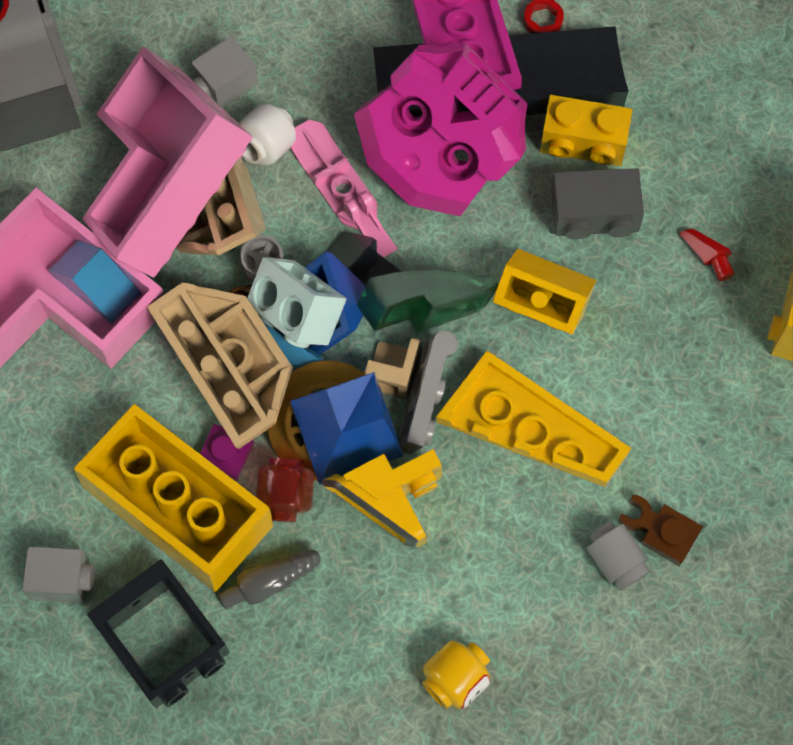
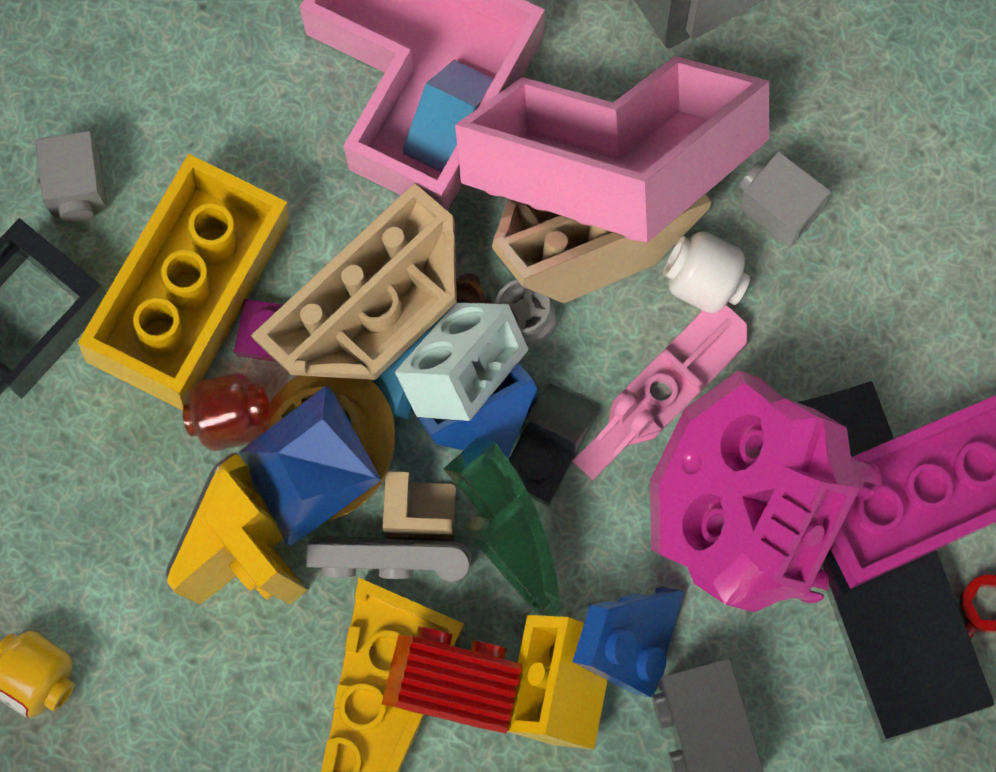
camera: 80 degrees right, 5 degrees up
dark grey piece [218,549,321,609] -> none
yellow brick [540,95,633,166] -> none
none -> red brick [382,626,523,734]
none -> blue wing [572,587,684,698]

